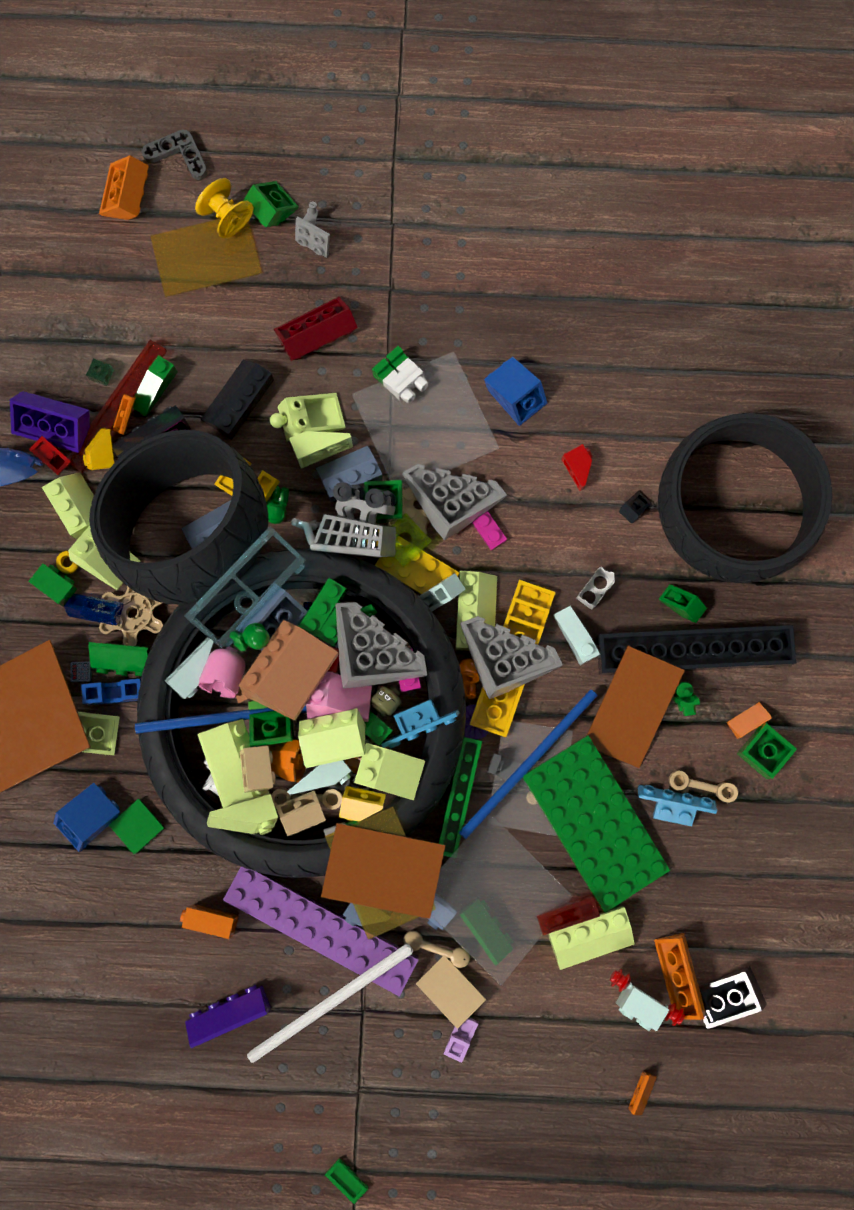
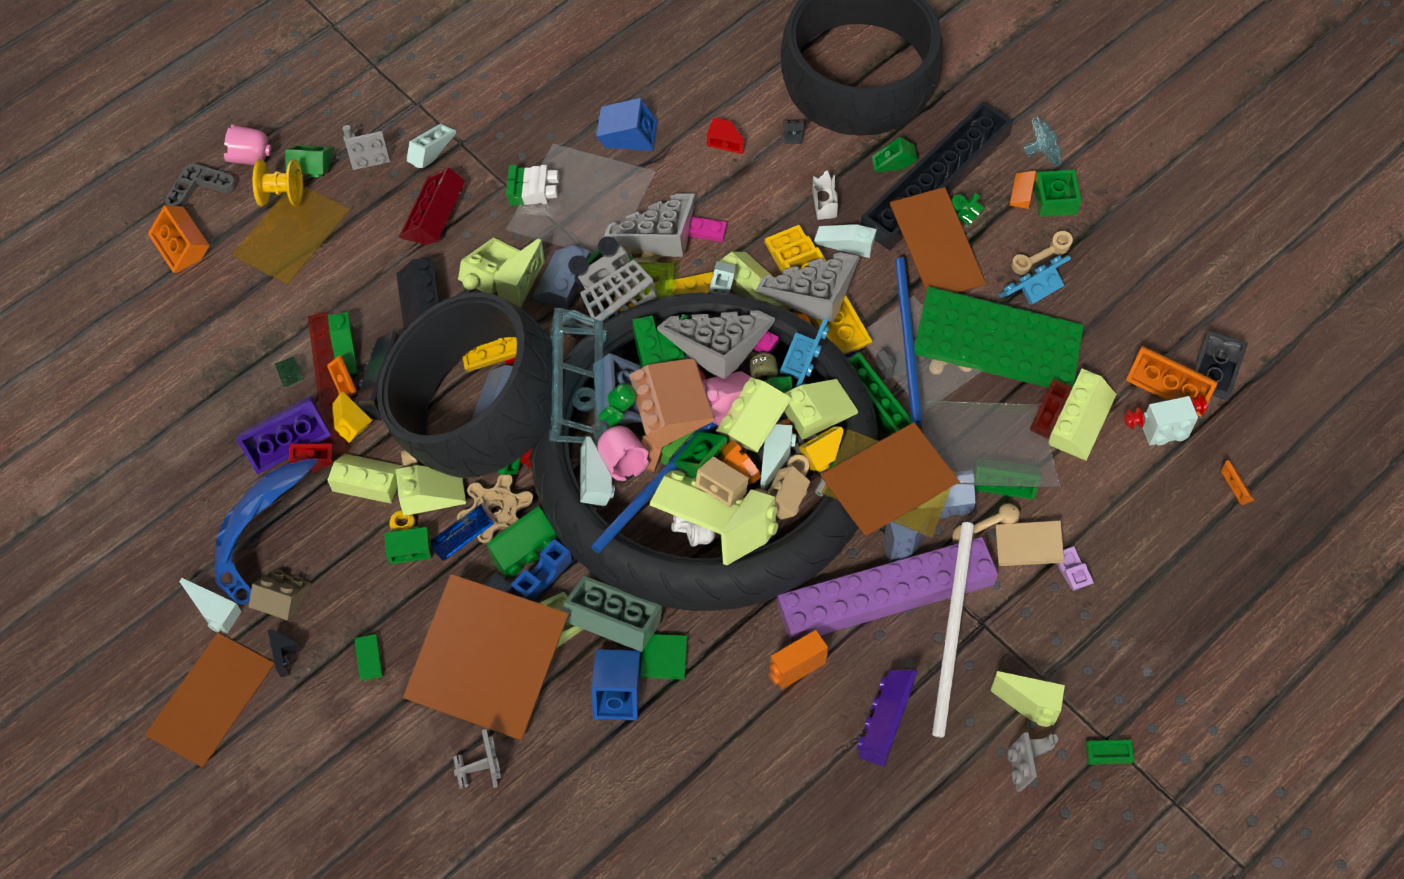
camera: 40 degrees left, 20 degrees down
none -> bright pink cylinder [224,124,272,166]
none -> light aqua slope [407,124,456,168]
none -> sand green brick [563,576,662,652]
none -> yellowish green slope [991,671,1065,727]
none -> light grey plate [1008,733,1058,792]
none -> clear light blue plate [1023,116,1062,167]

